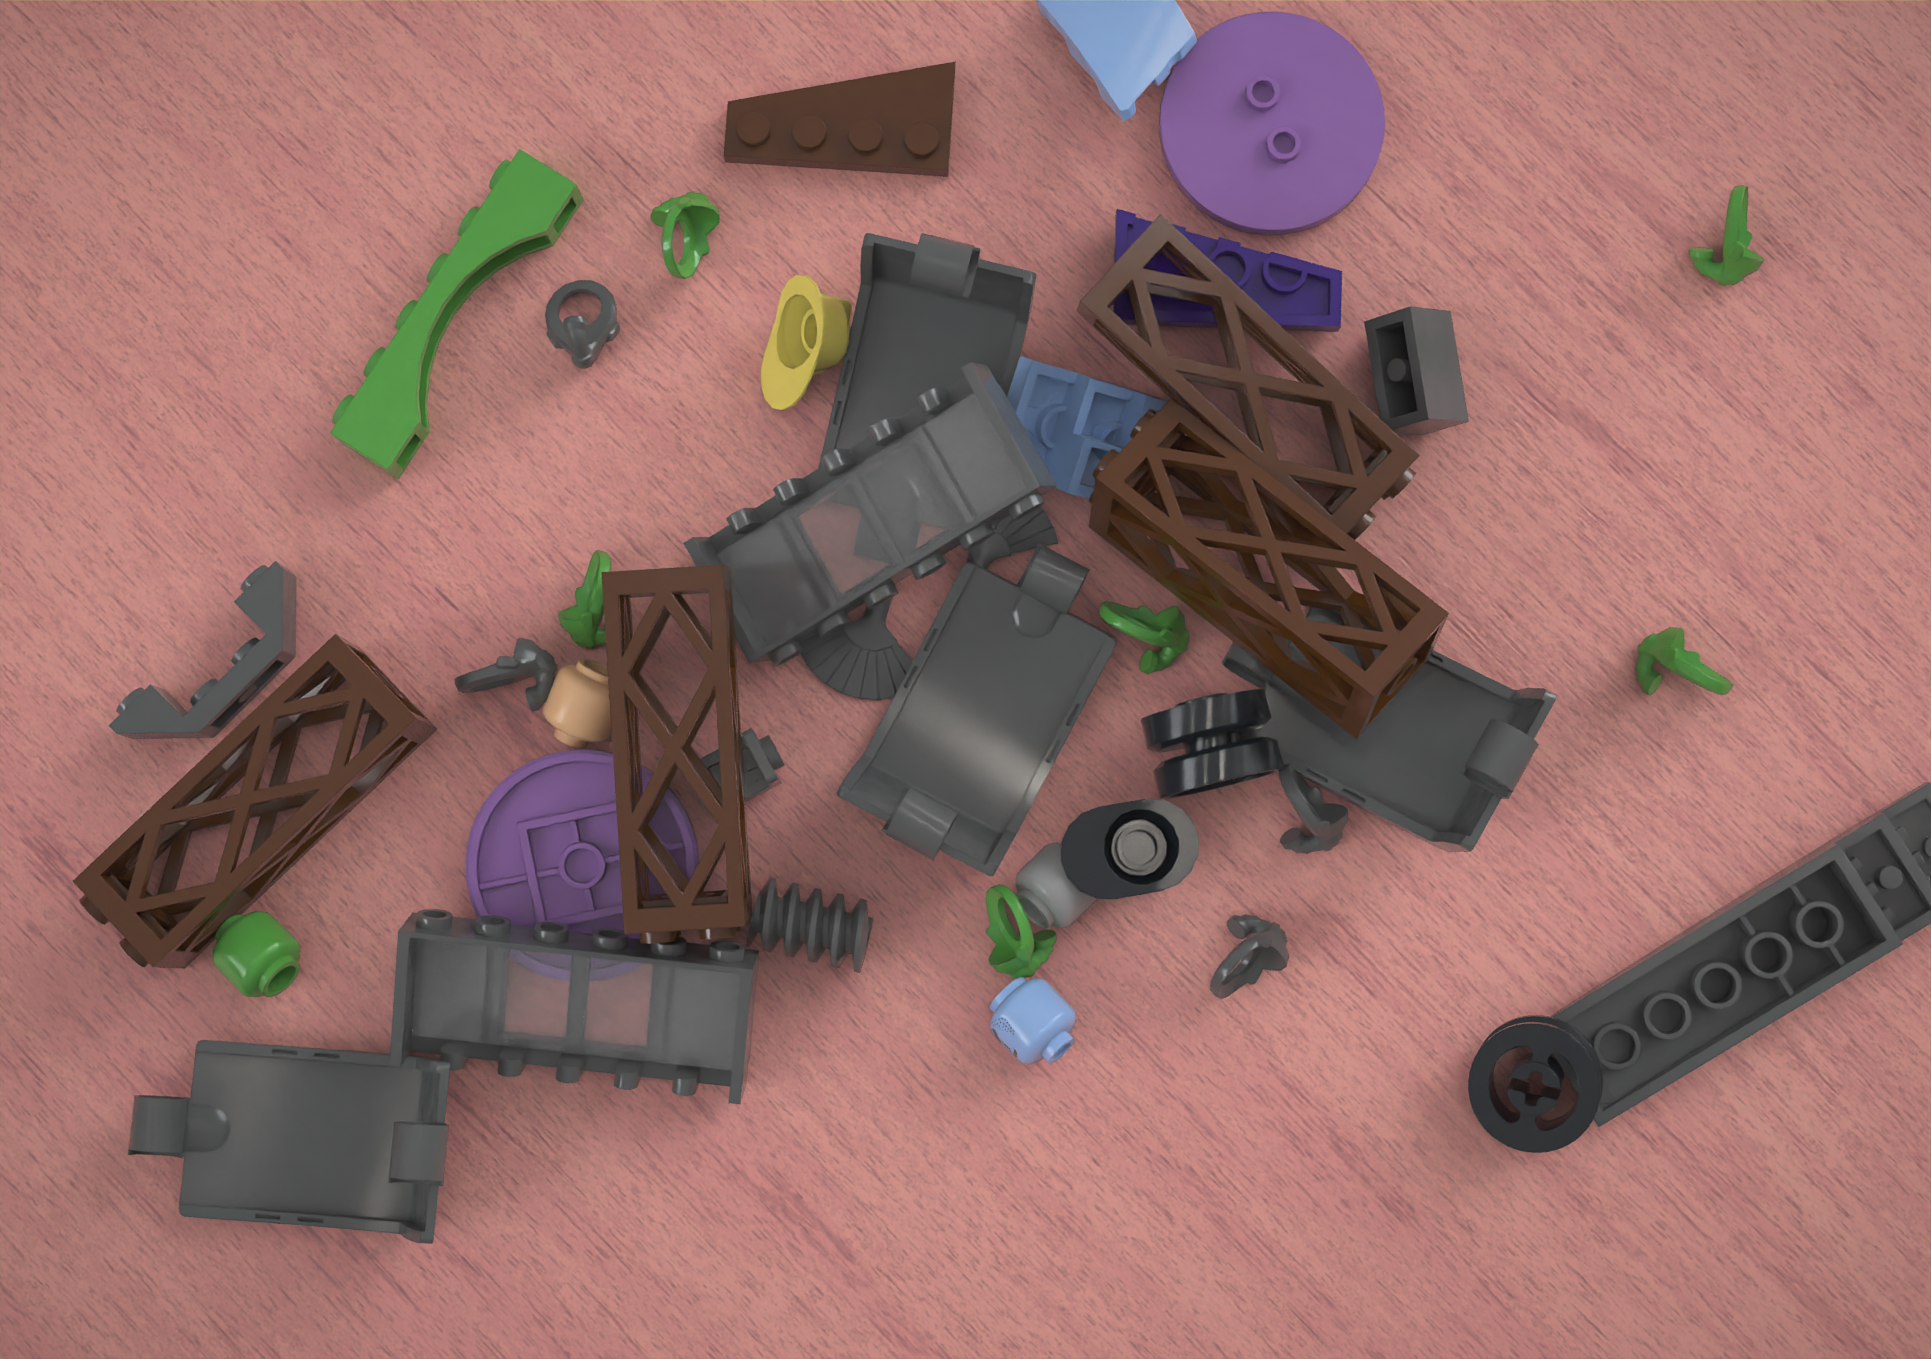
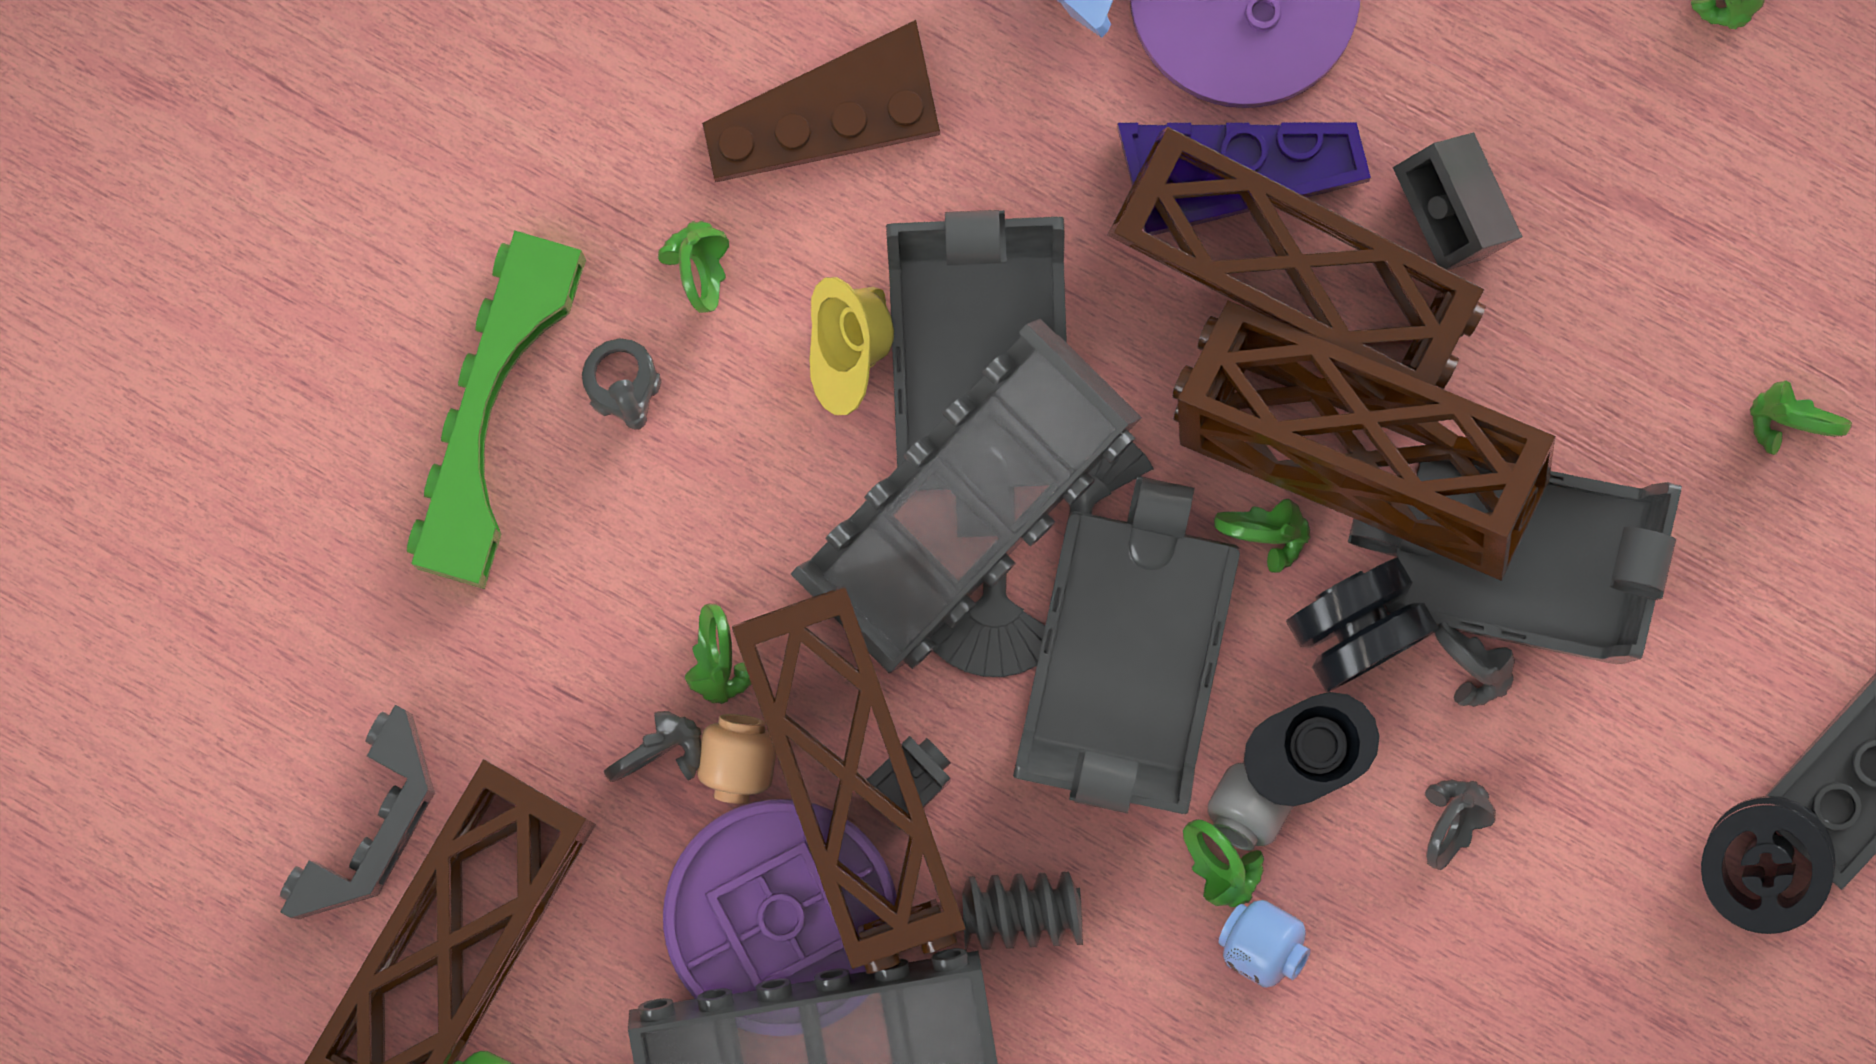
camera: 10 degrees left, 0 degrees up
light blue slope [1007,356,1168,499] -> none

